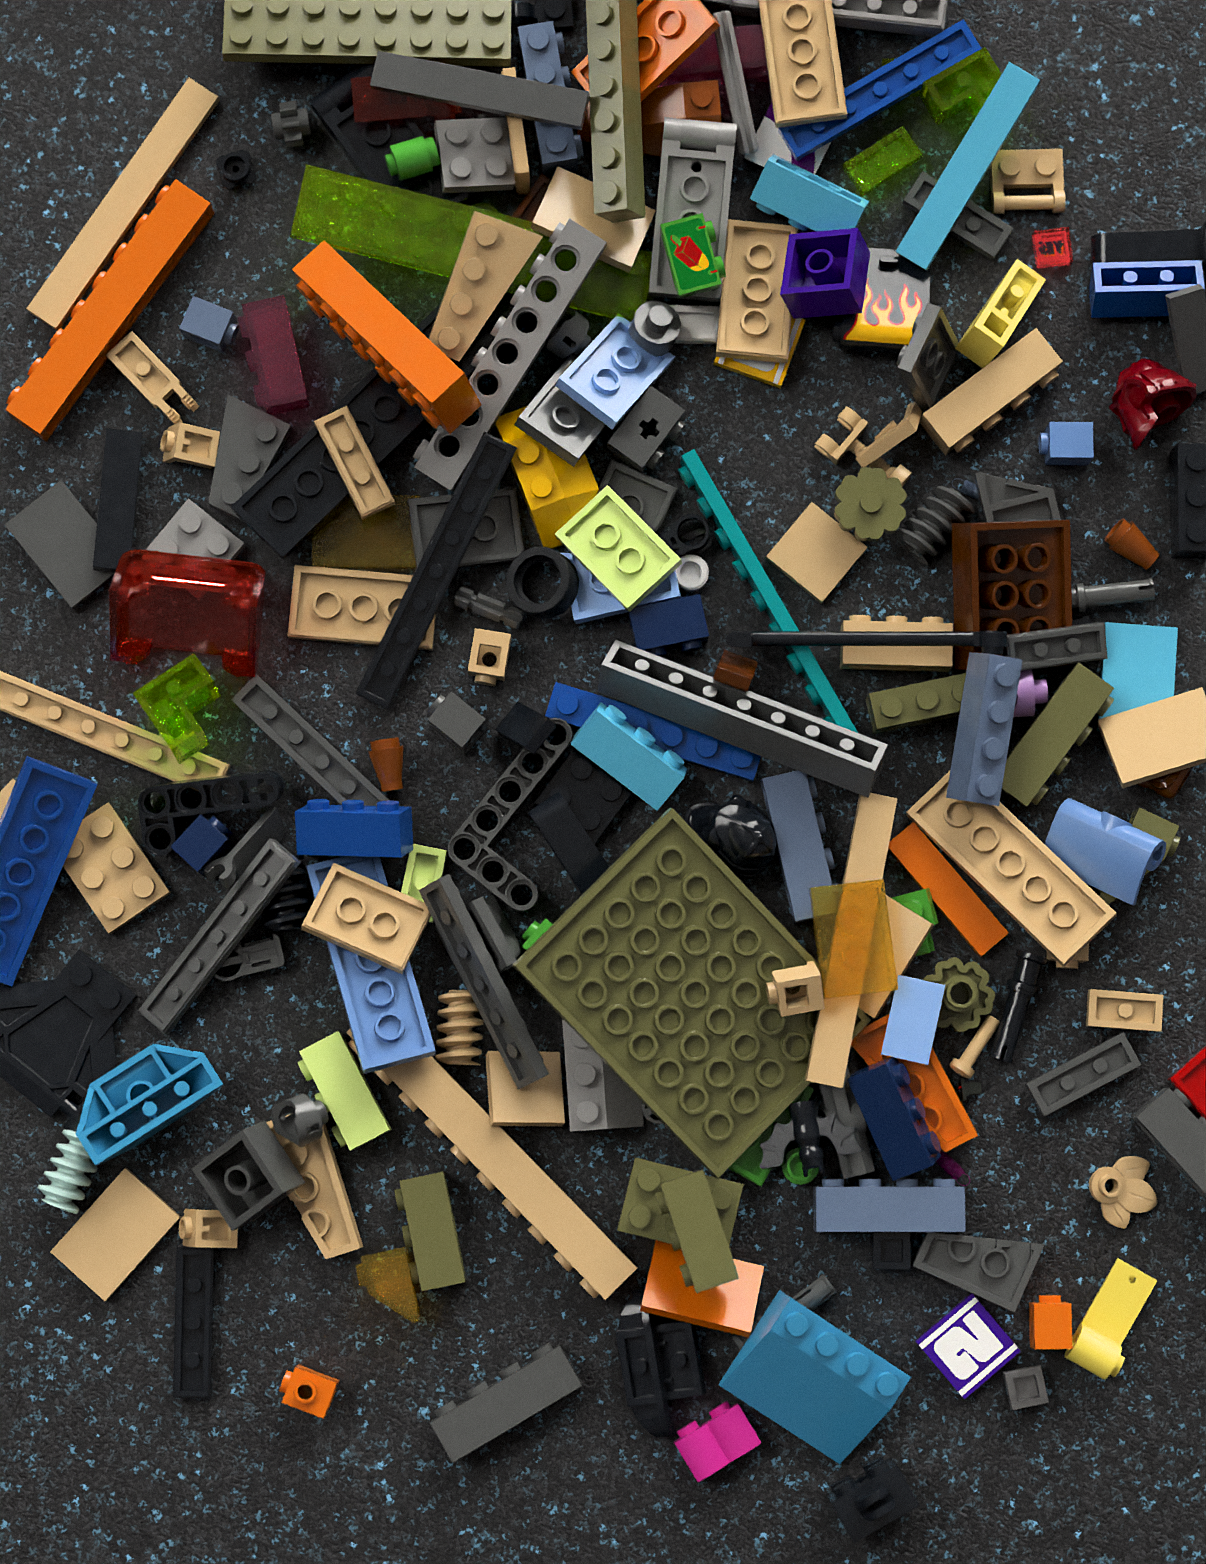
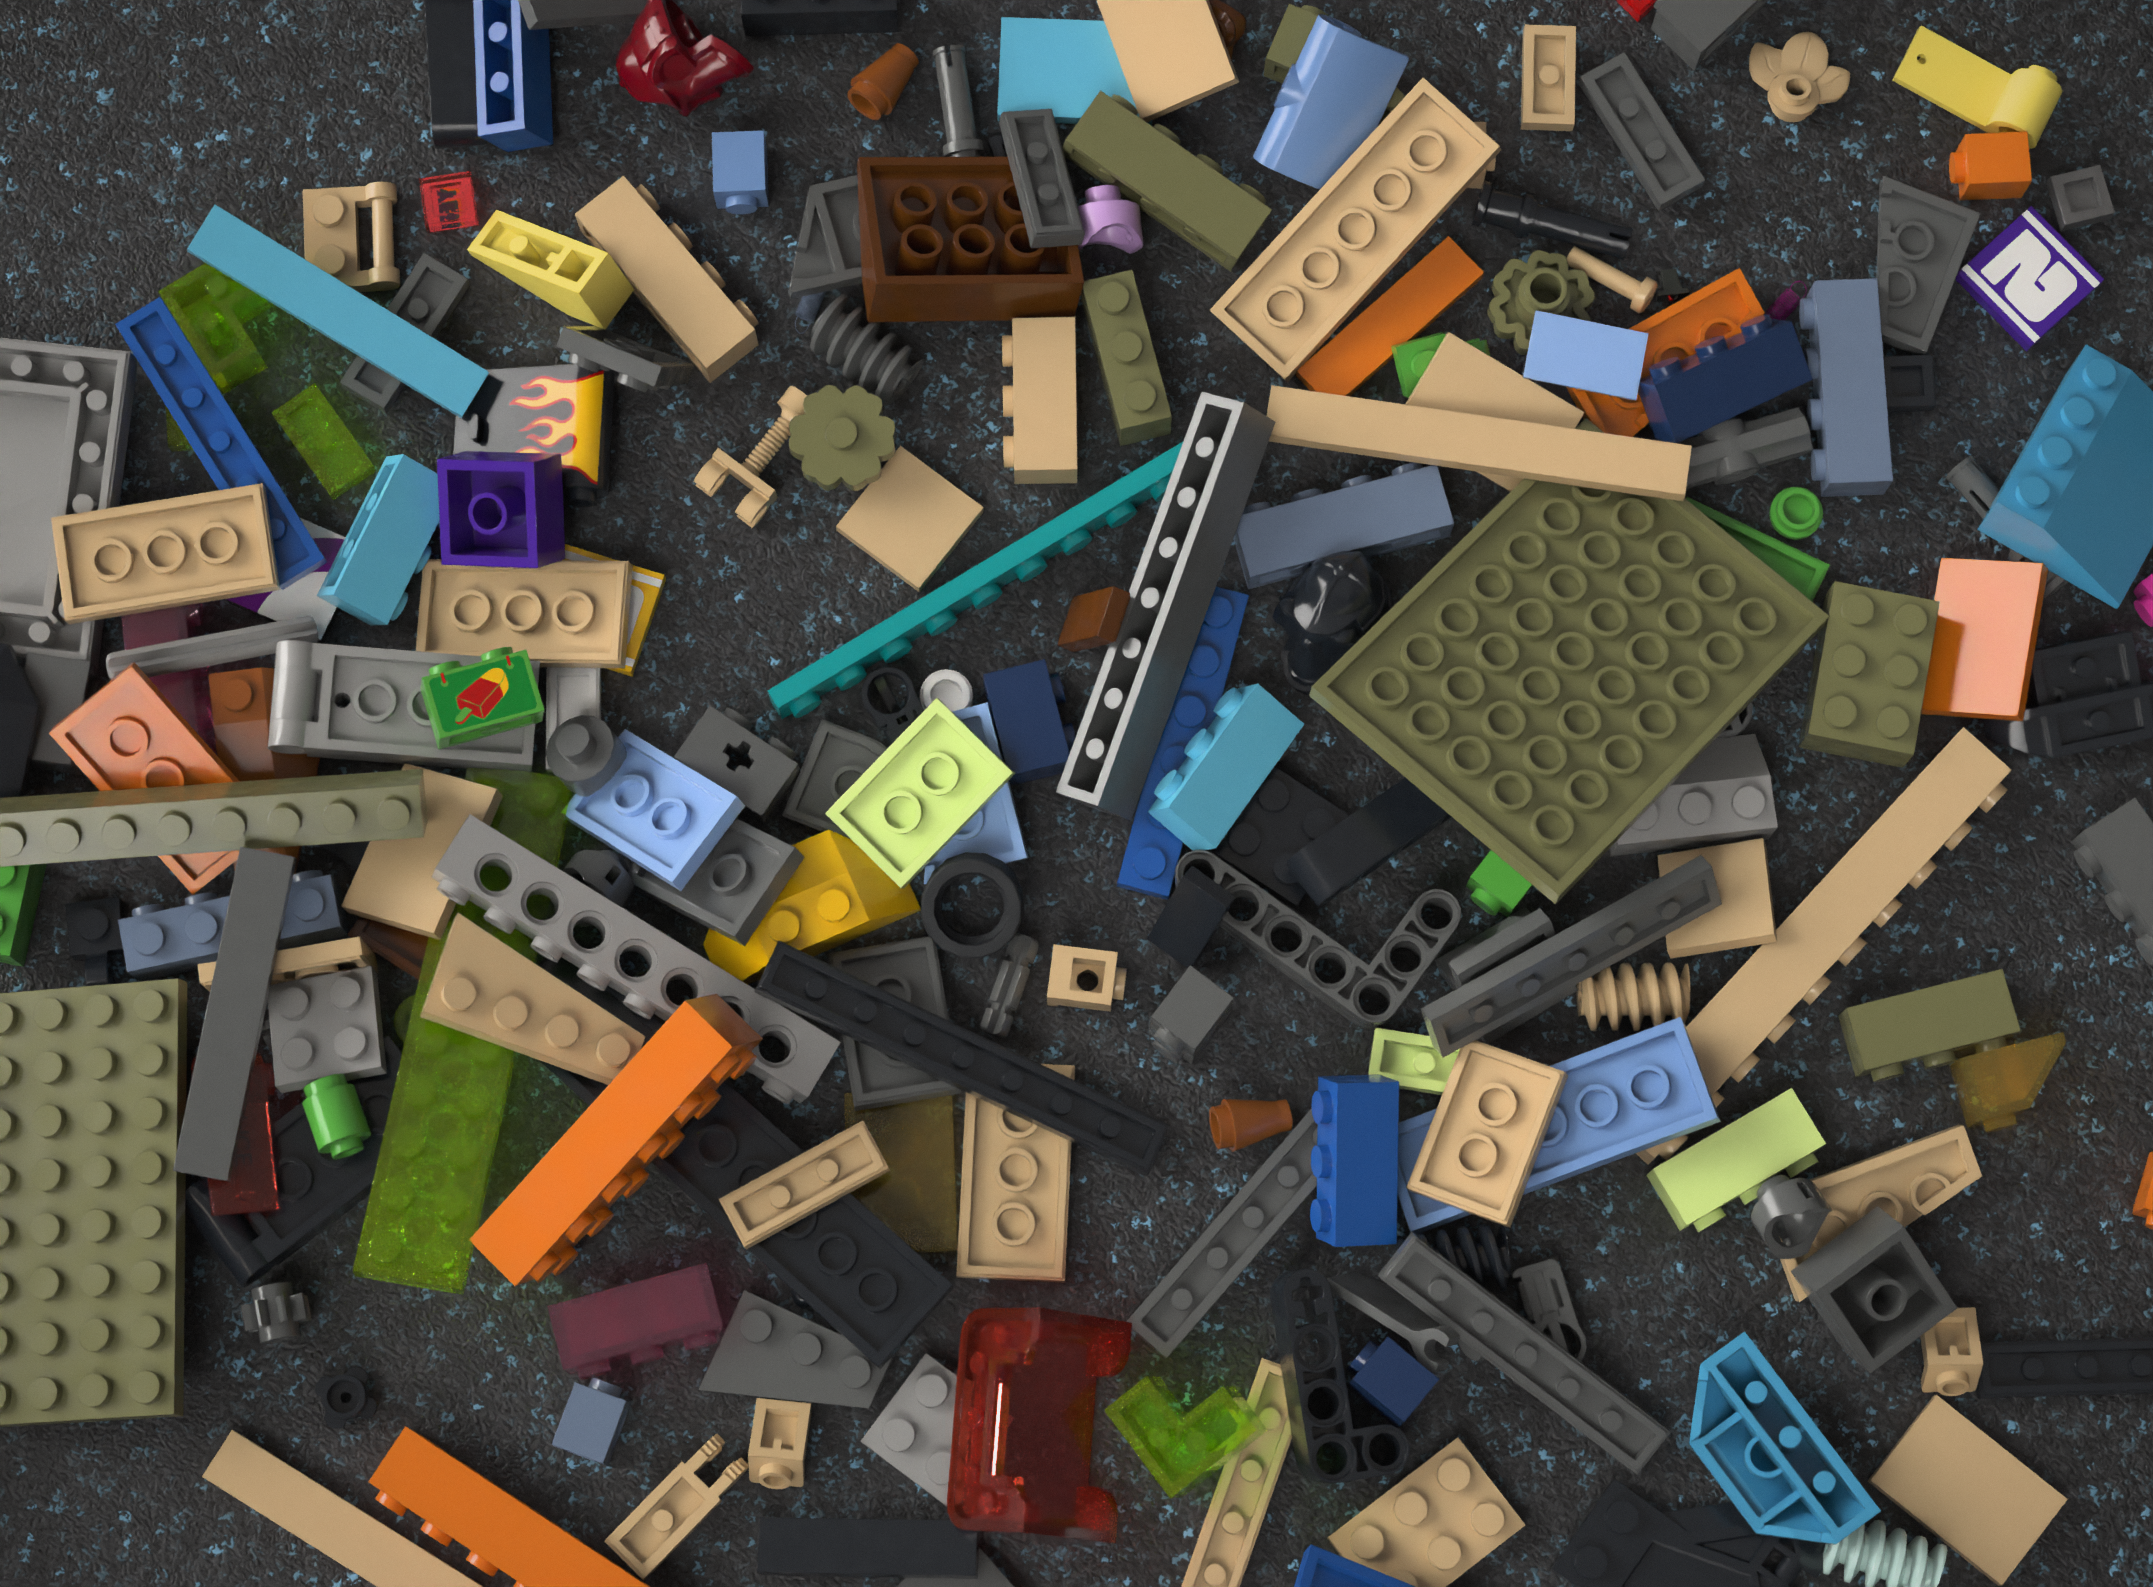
camera: 90 degrees left, 5 degrees down
olive brick [655,1169,740,1293] -> none
black hinge [726,630,1007,654] -> none
black animal [760,1100,864,1177] -> none
tan brick [766,961,825,1017] -> none
clear yellow tile [809,879,898,999] -> none
tan tile [855,402,922,468] -> none
sand blue brick [946,652,1022,806] -> none

